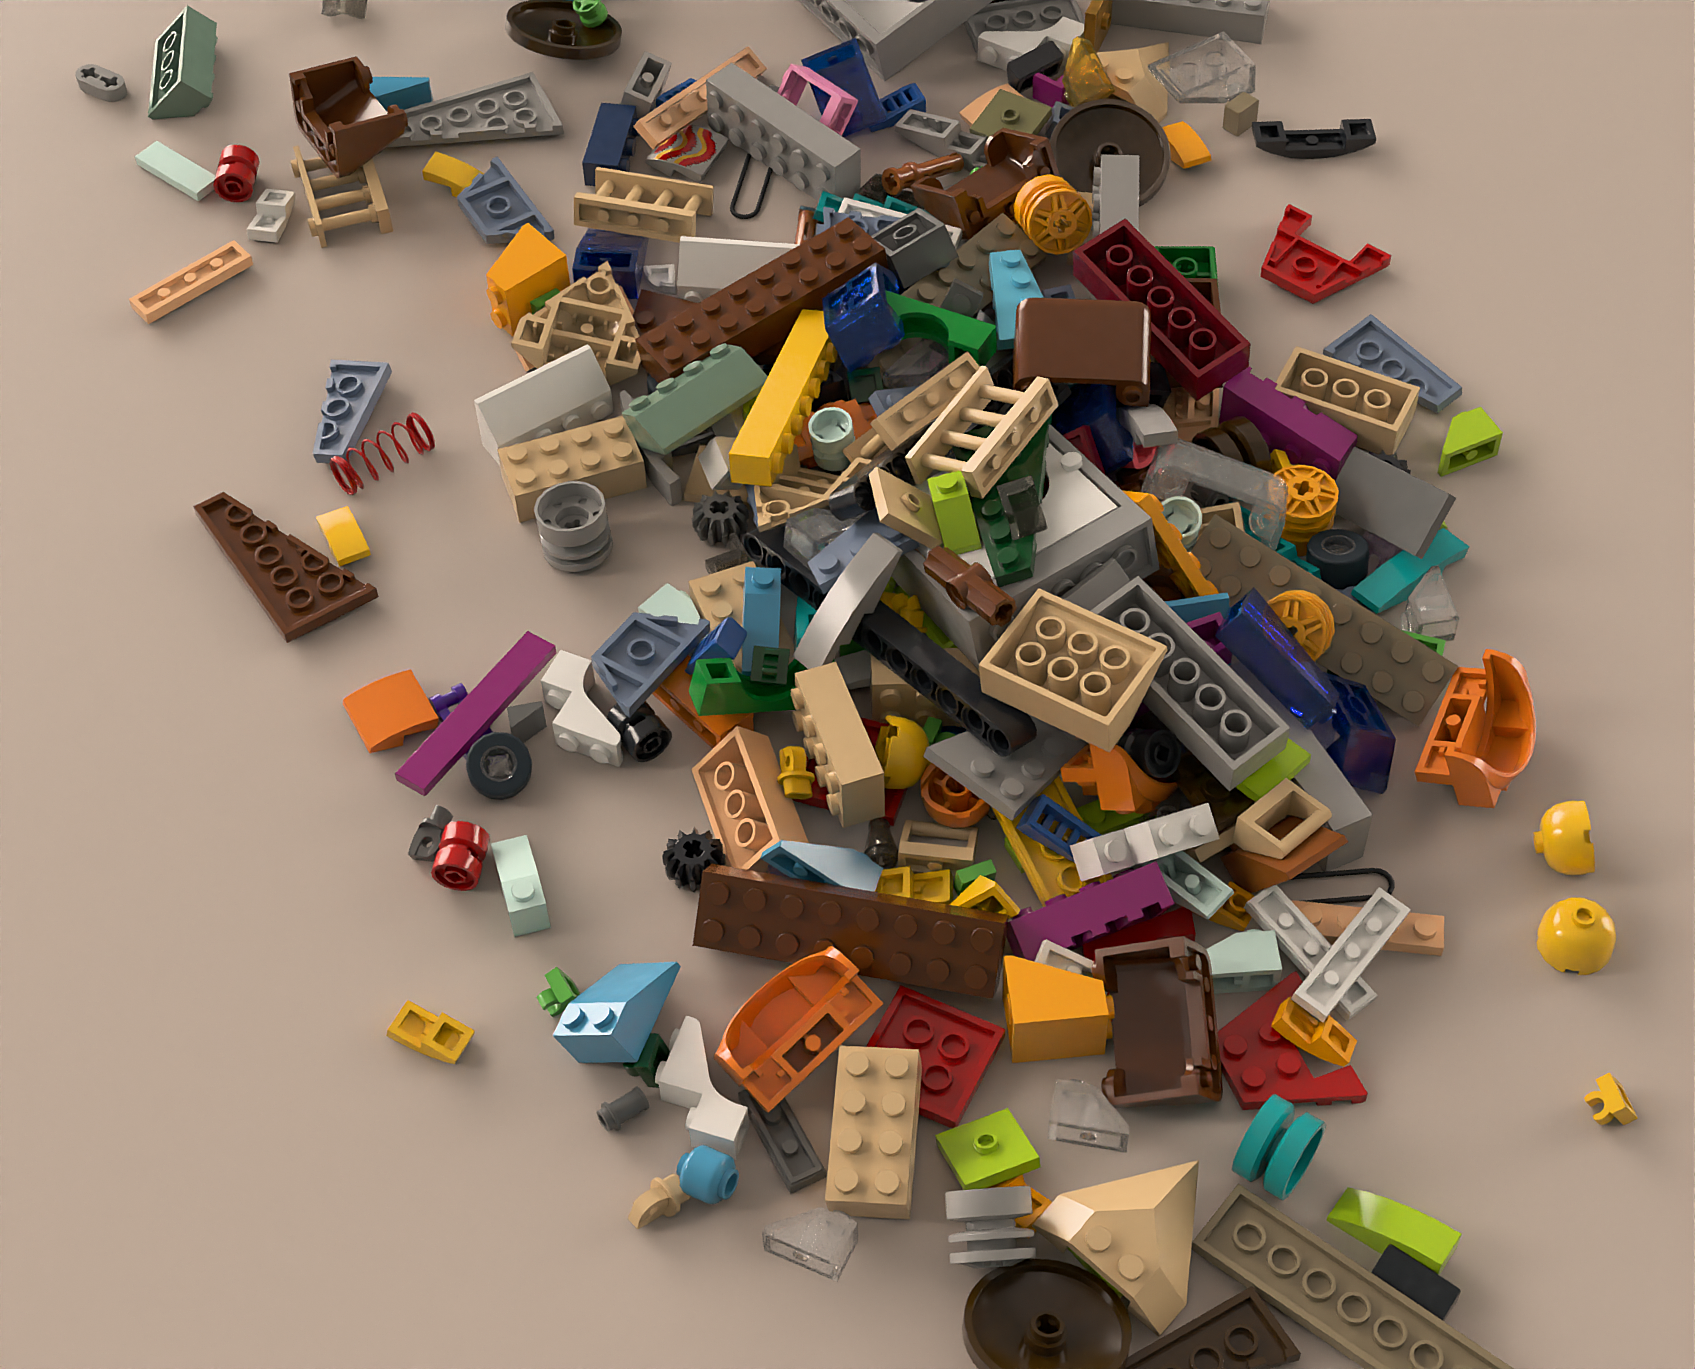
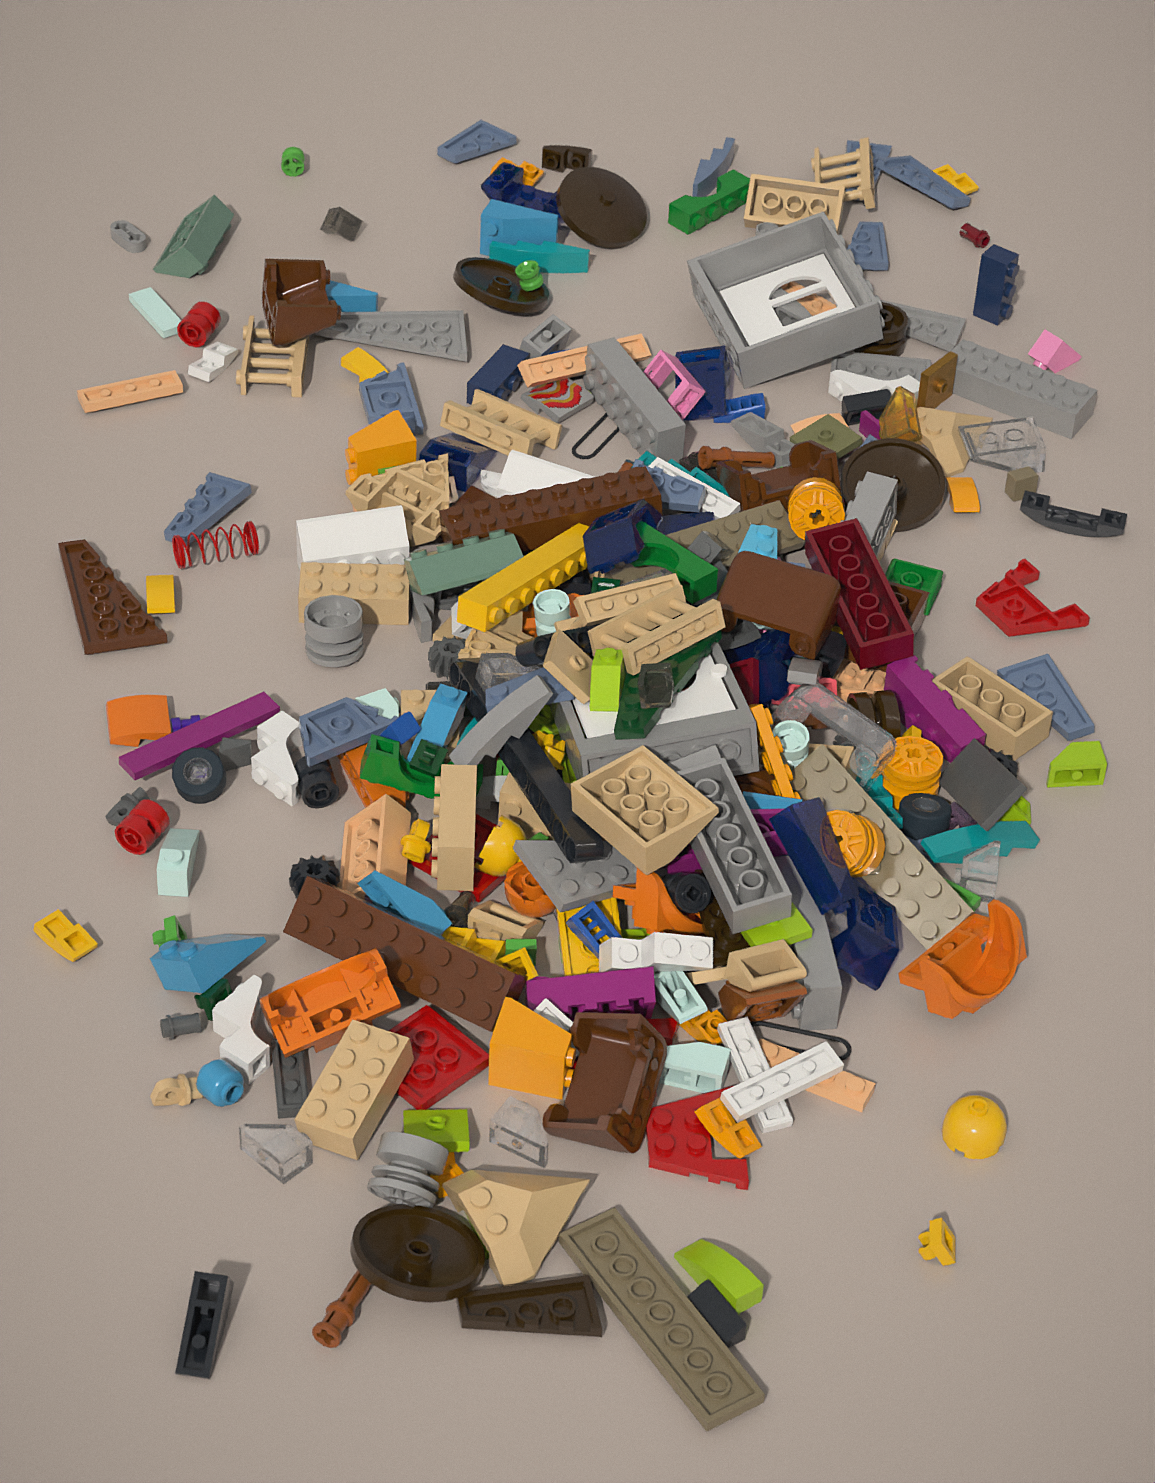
camera: 15 degrees right, 10 degrees down
dark grey slope [871,208,959,289] -> none
reddish brown piece [923,545,1017,627] -> none
teal wheel [1232,1094,1326,1201] -> none
yellow cylinder [1533,800,1595,875] -> none

